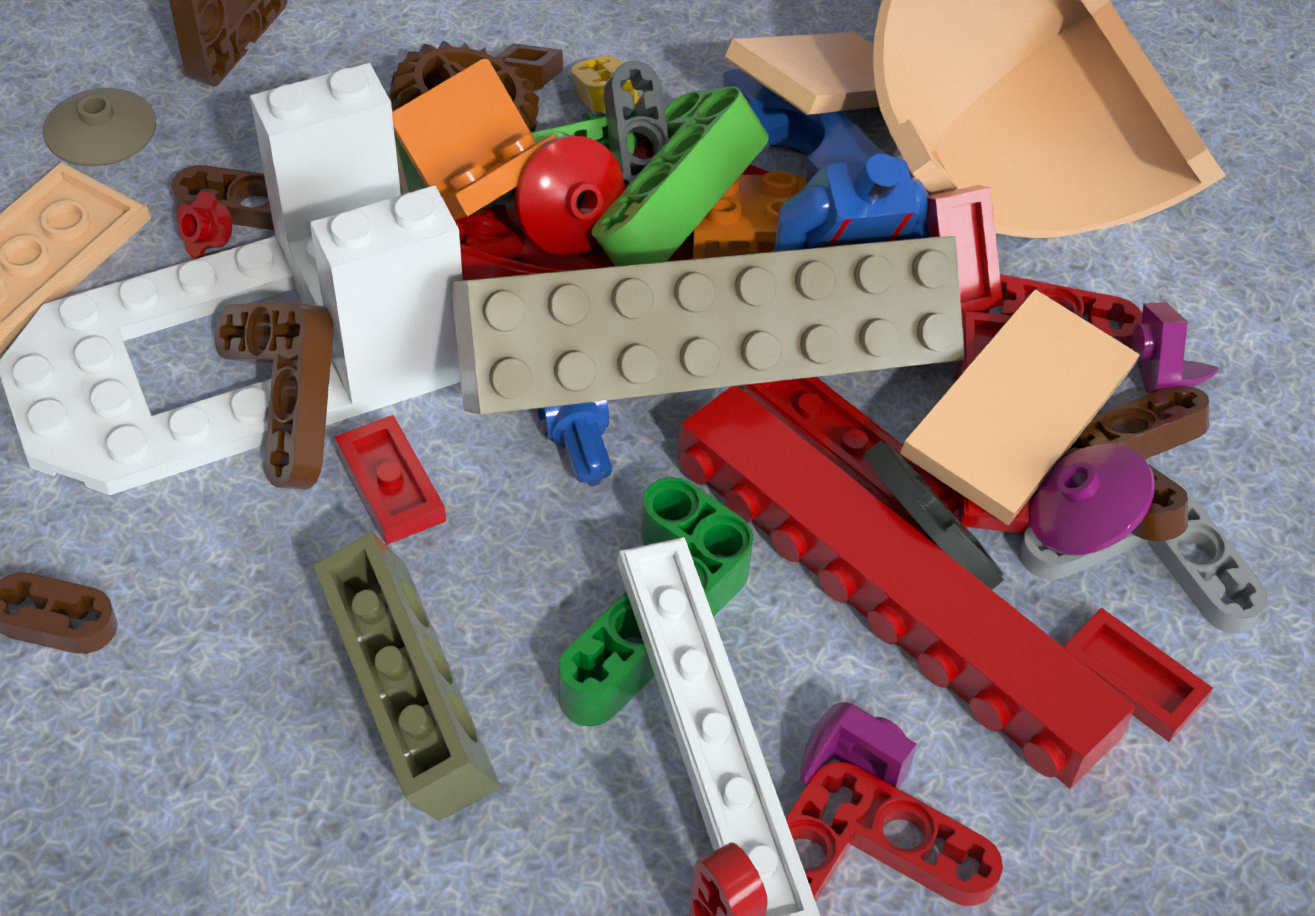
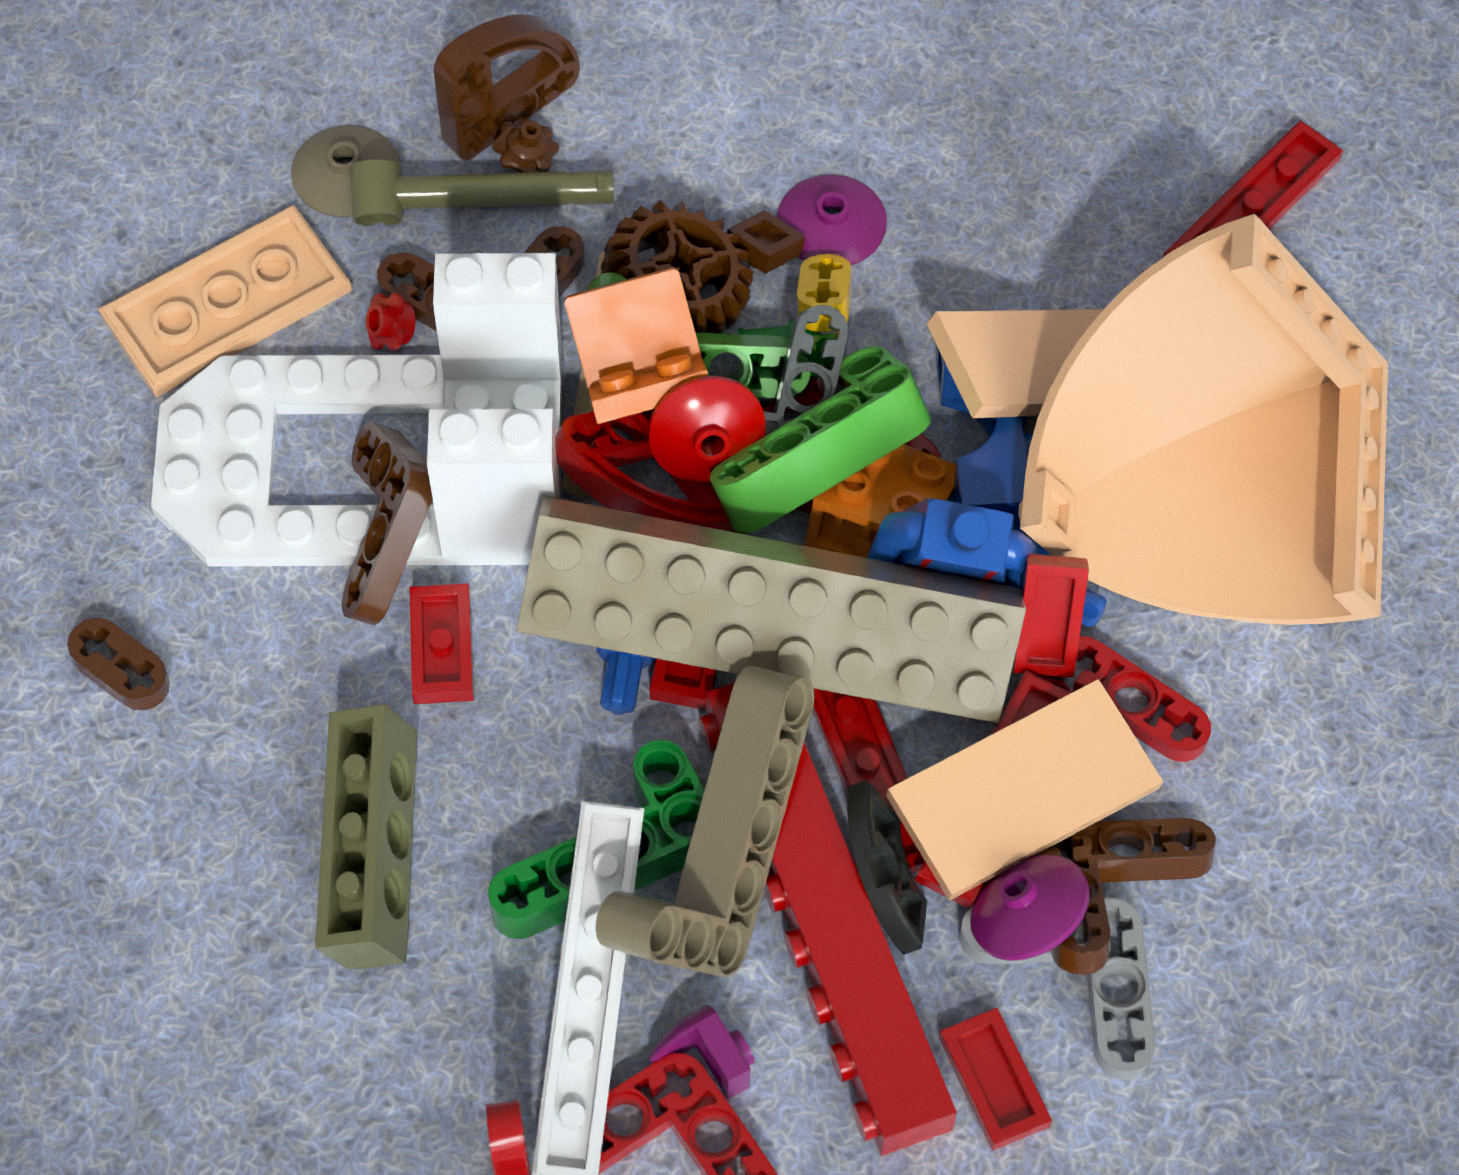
camera: 25 degrees right, 10 degrees up
magenta plate [1132,302,1219,393] -> none
none -> olive piece [351,159,614,226]
none -> reddish brown plant [492,117,559,173]
none -> dark tan beam [595,666,814,977]
none -> red plate [649,659,718,710]
none -> magenta dish [777,175,887,265]

